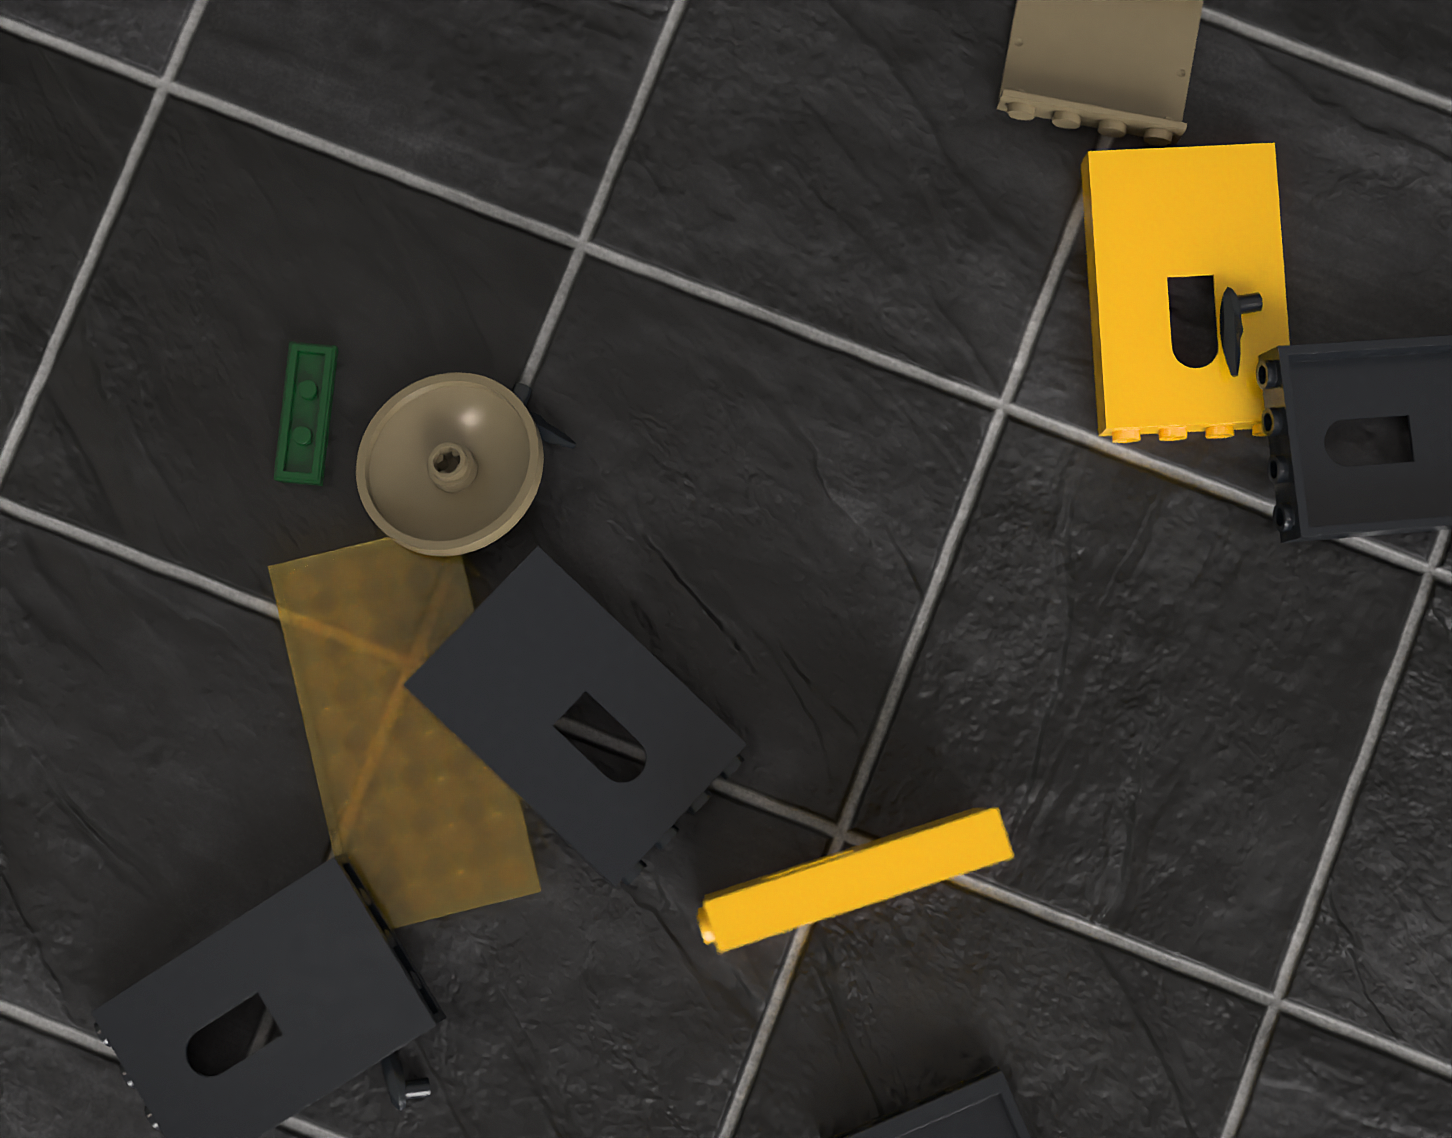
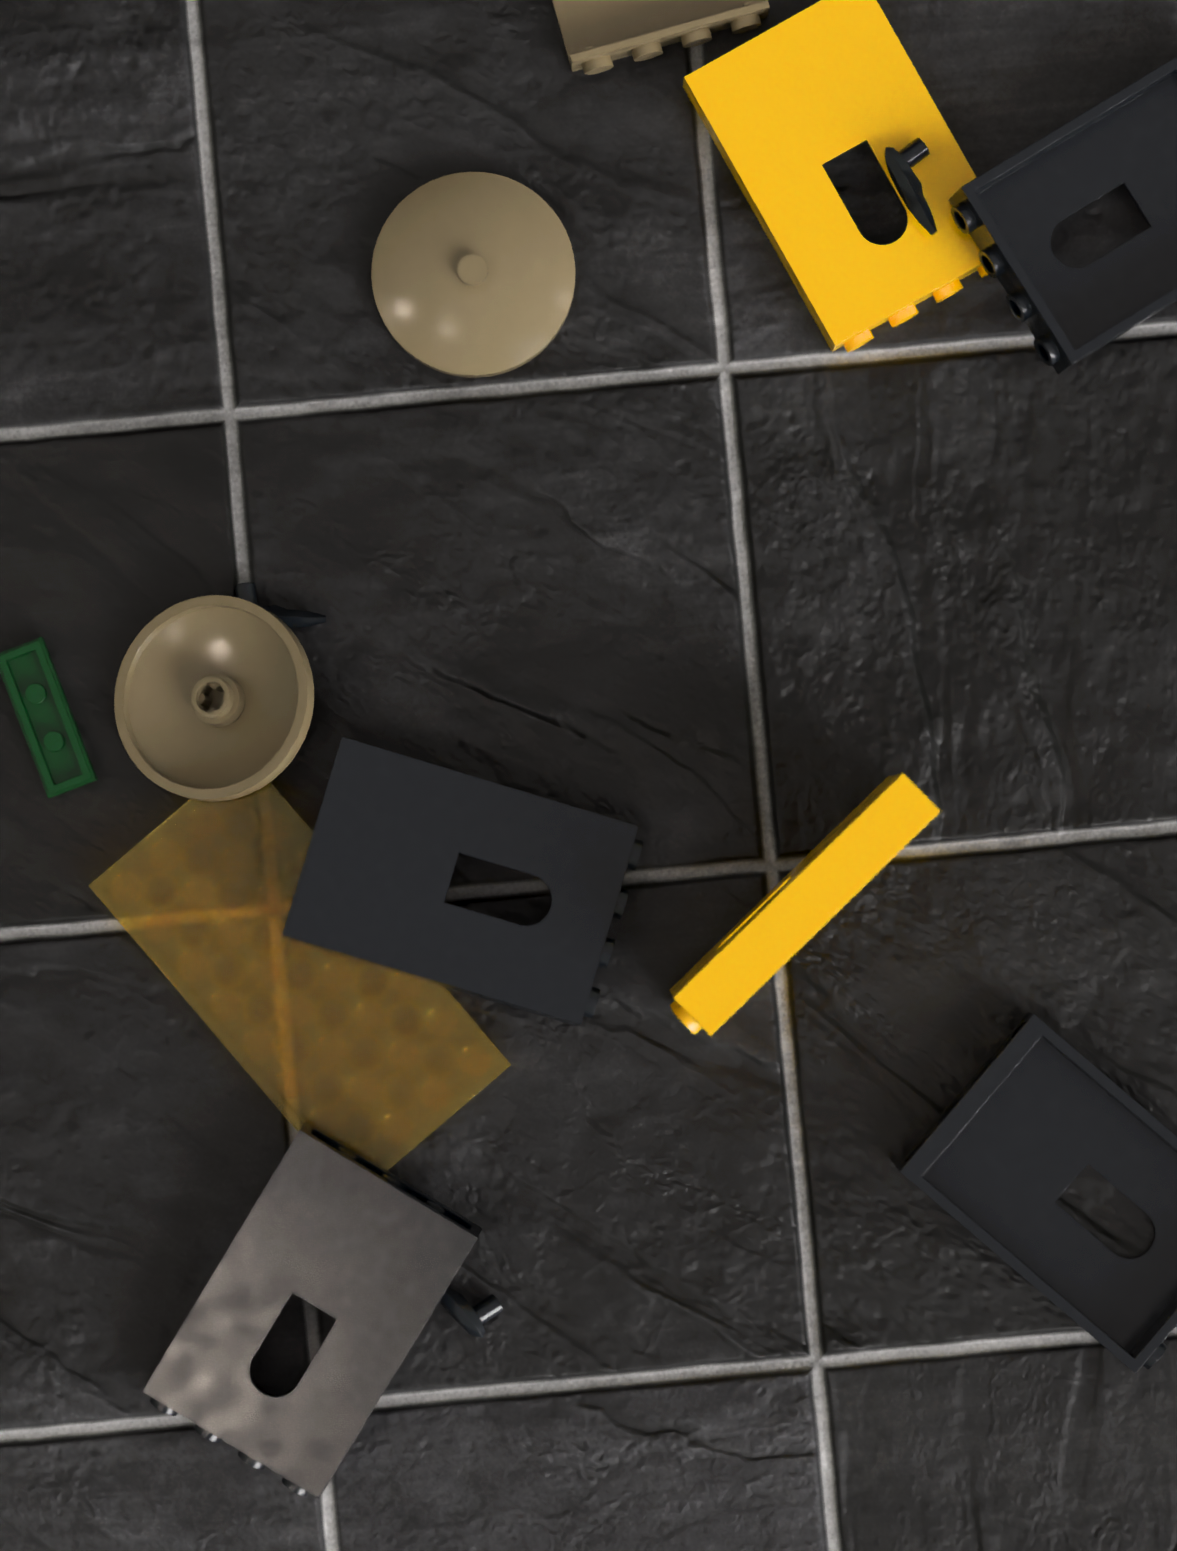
camera: 20 degrees left, 5 degrees up
none -> dark tan dish [371,172,576,378]

